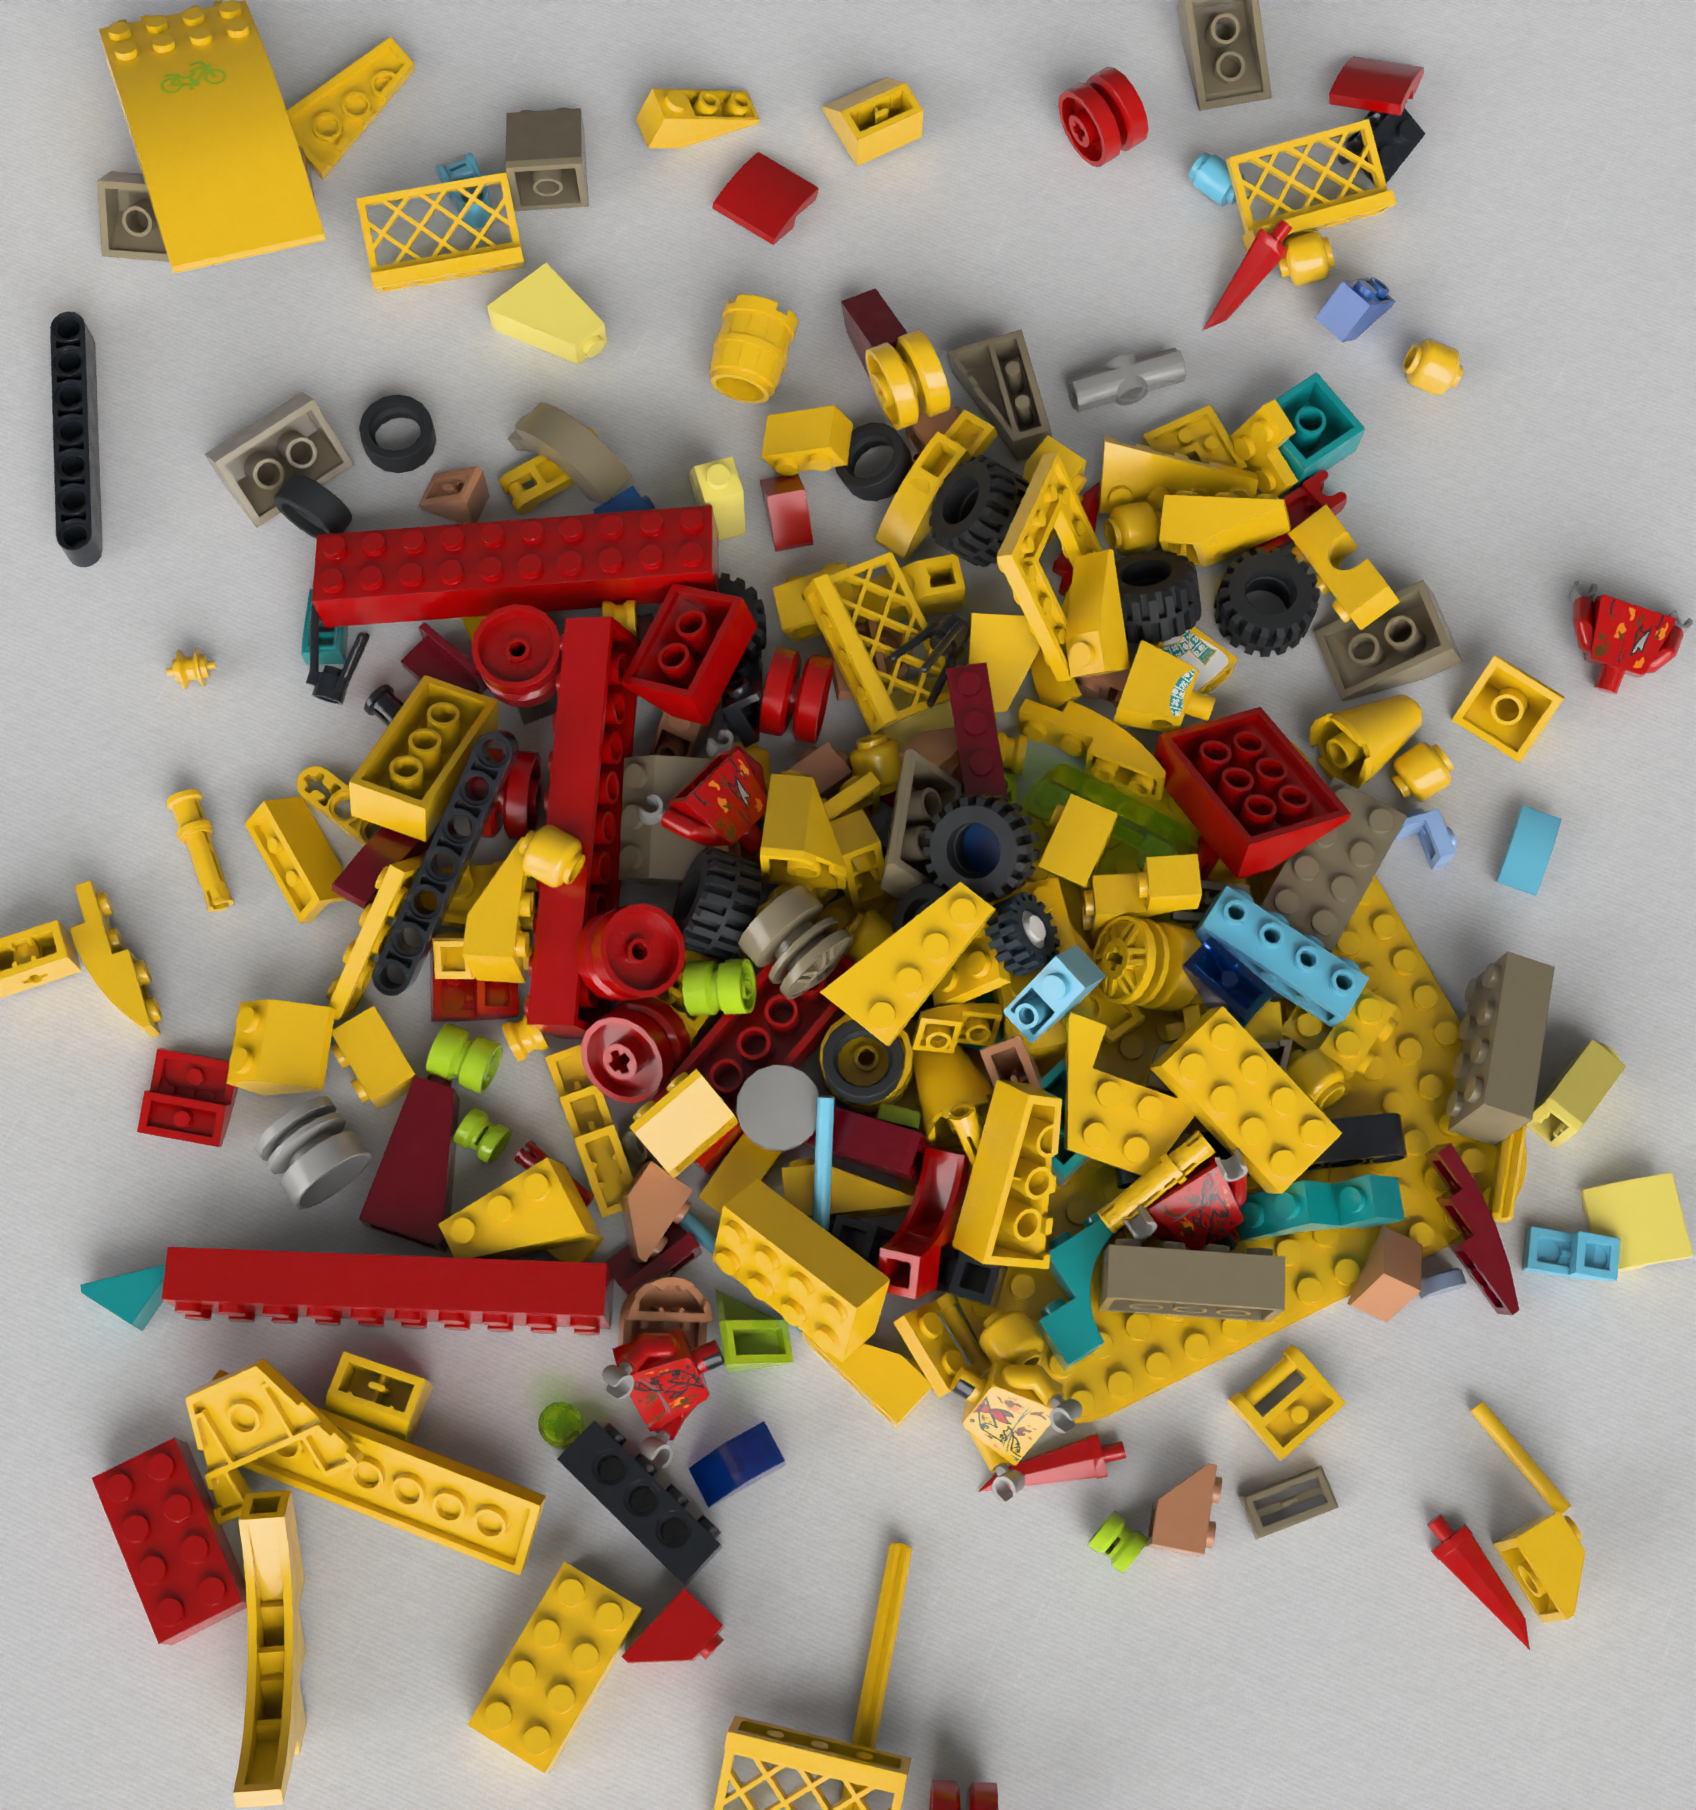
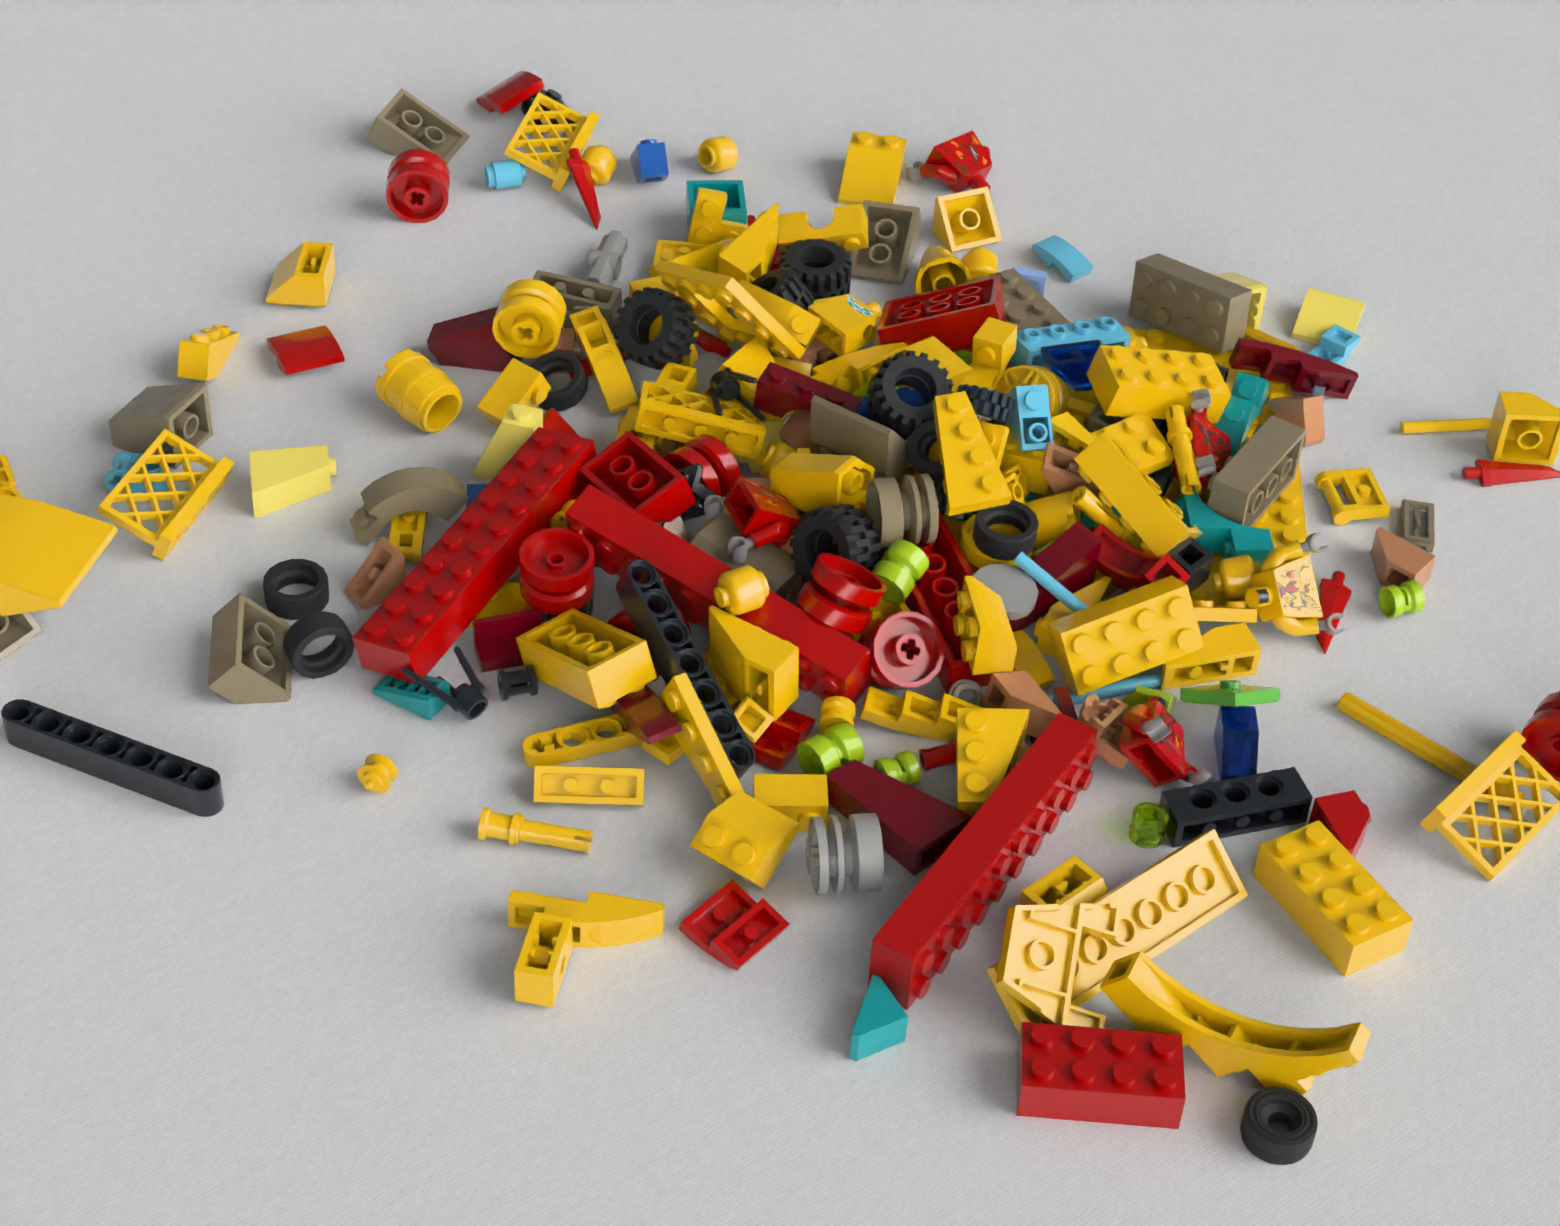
camera: 60 degrees left, 30 degrees down
none -> yellow slope [838,131,907,205]
none -> bright green plate [1180,680,1280,707]
none -> black tyre [1240,1087,1318,1165]

